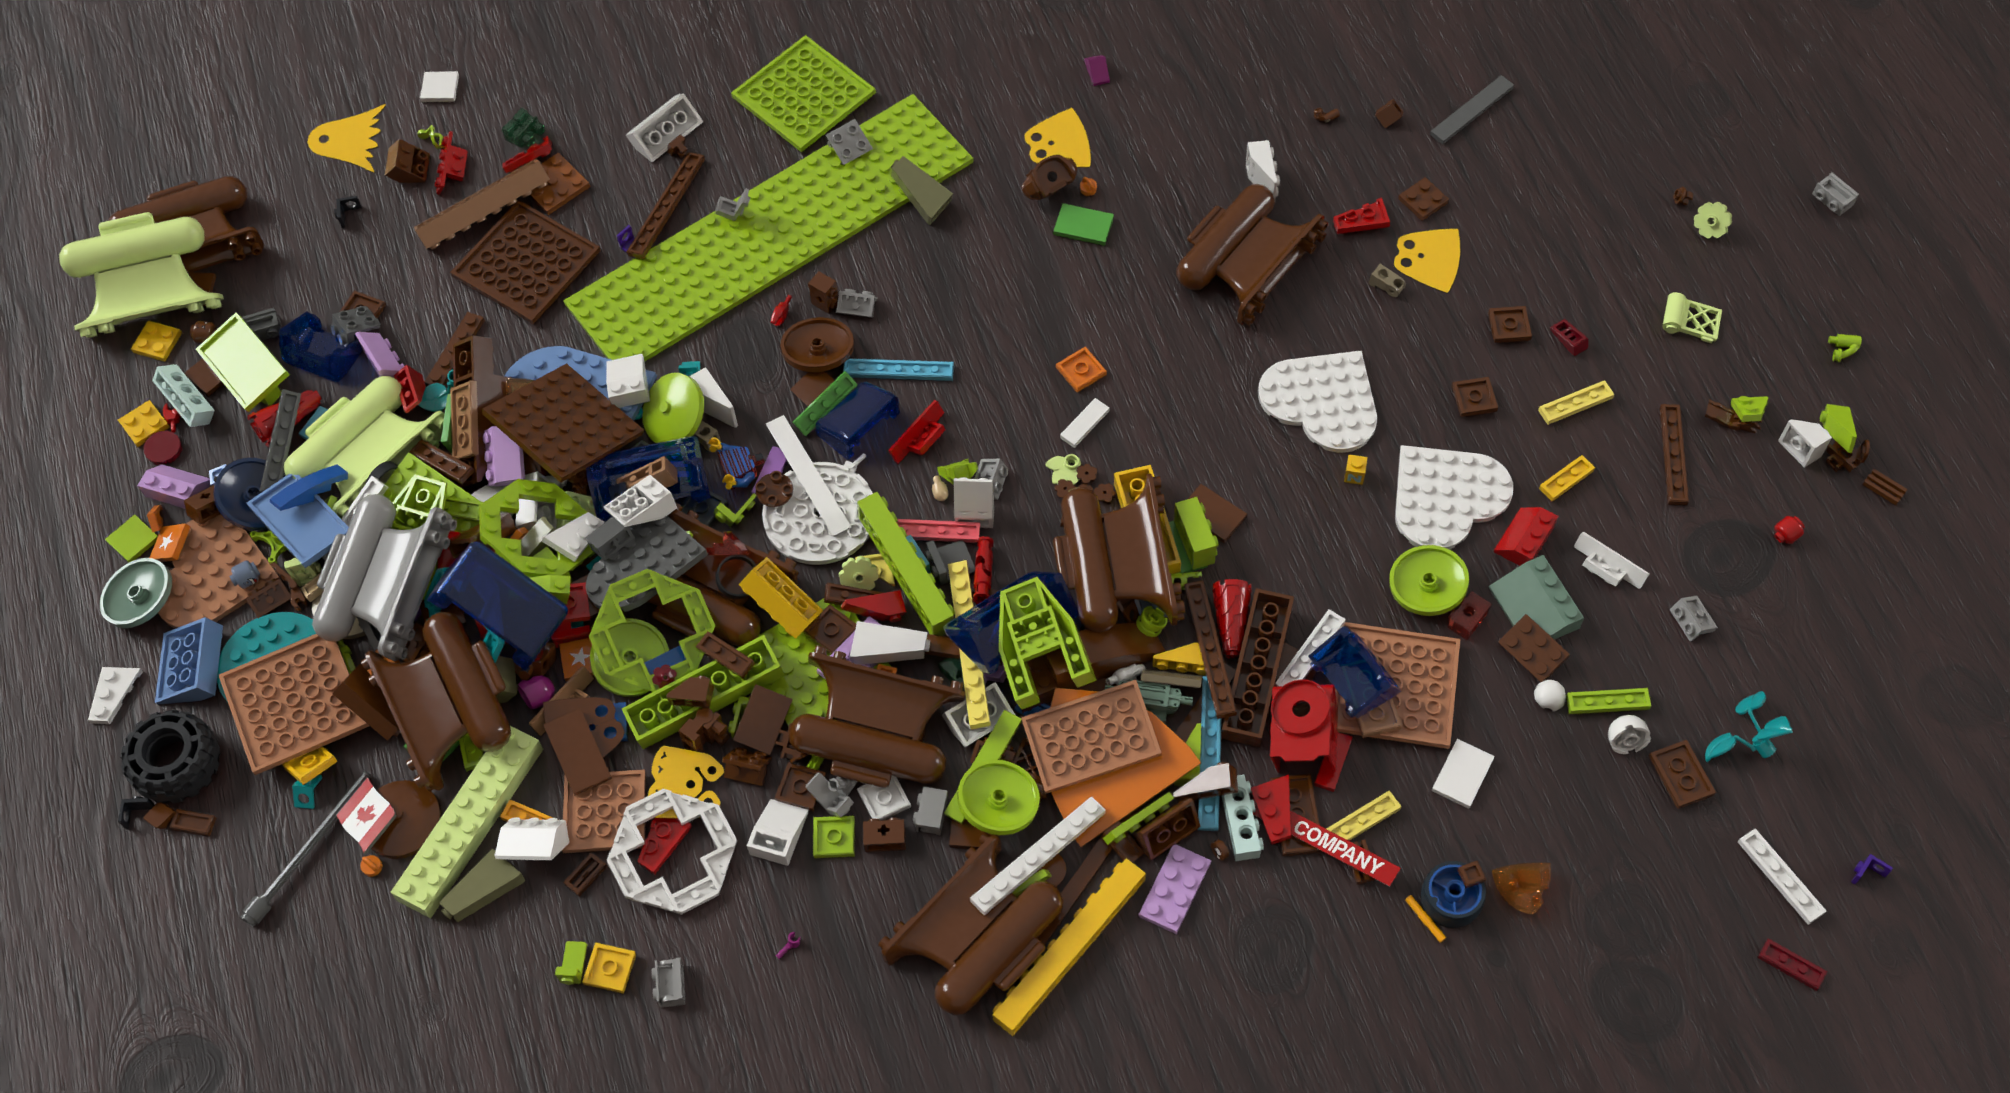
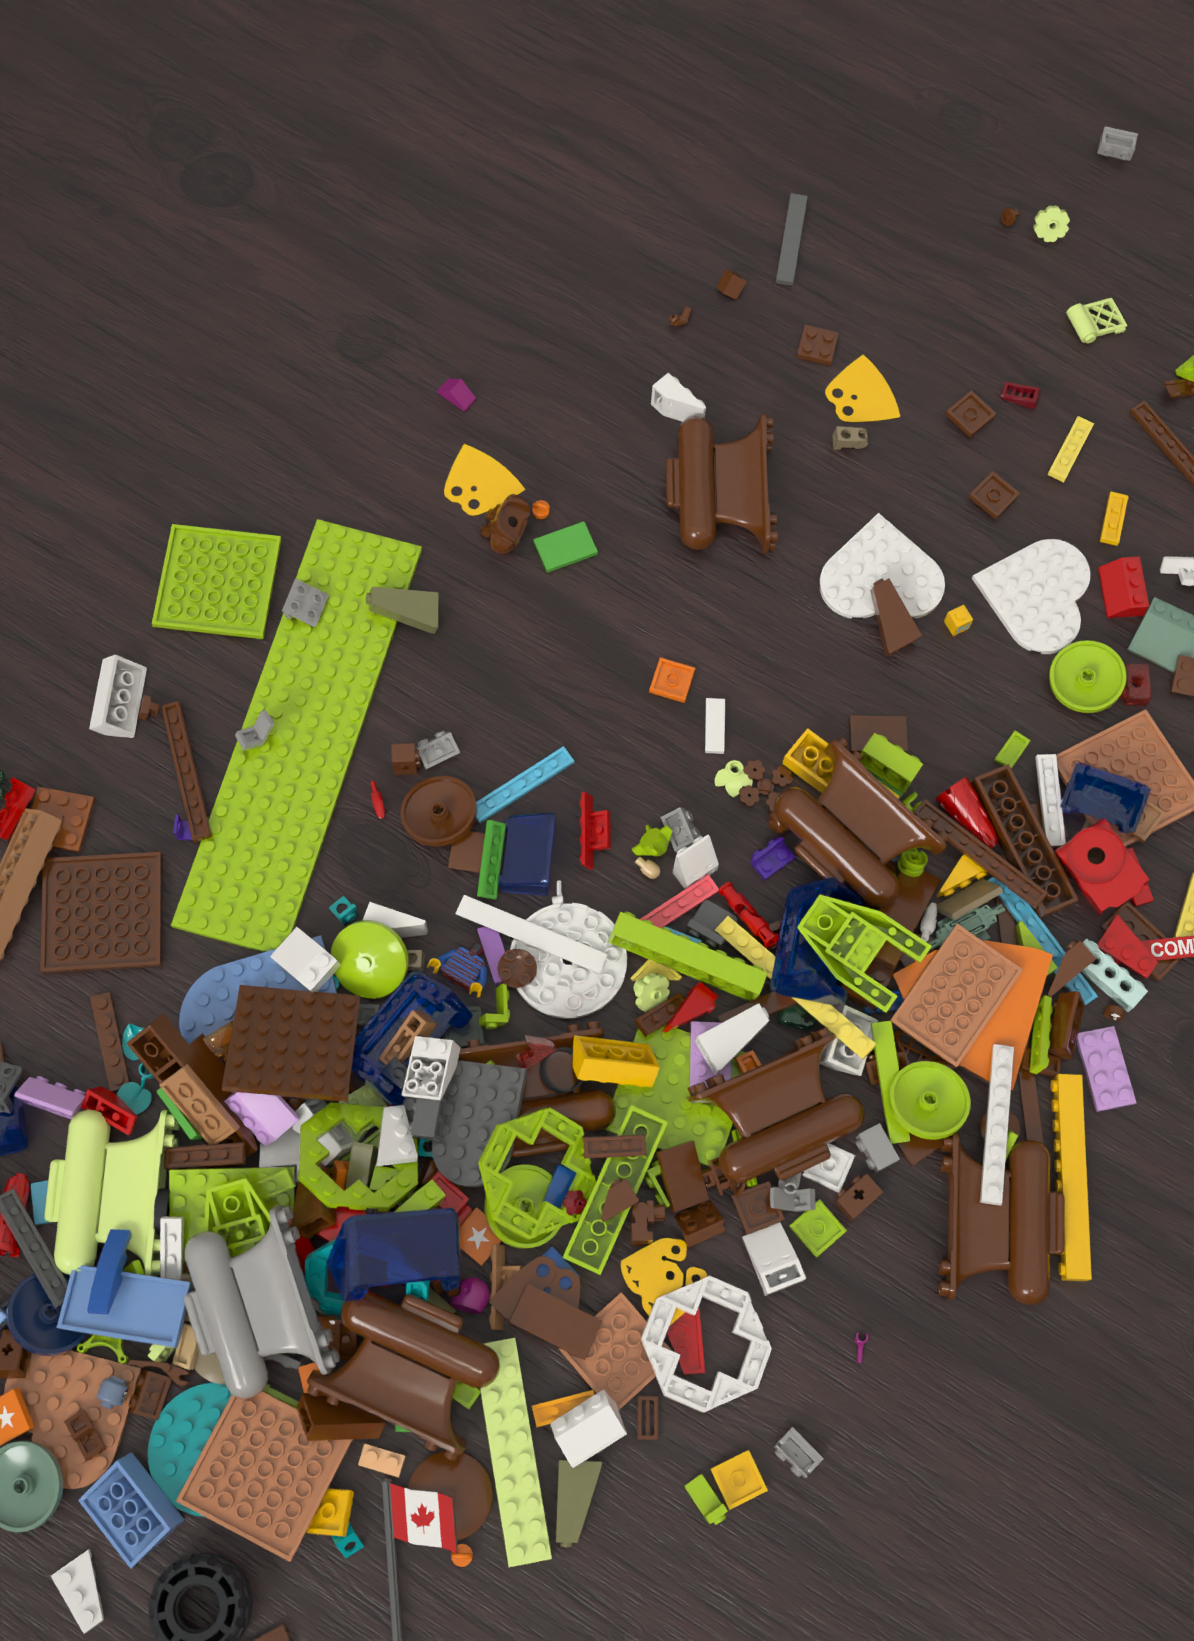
camera: 45 degrees left, 10 degrees up
reddish brown tile [804,604,856,654] -> none
red wing [1333,198,1390,234] -> none
none -> reddish brown slope [64,1409,106,1461]
none -> light nougat plate [358,1444,406,1477]
none -> dark purple bracket [750,836,795,881]
none -> reddish brown slope [870,578,922,656]
none -> lime tile [994,731,1031,769]

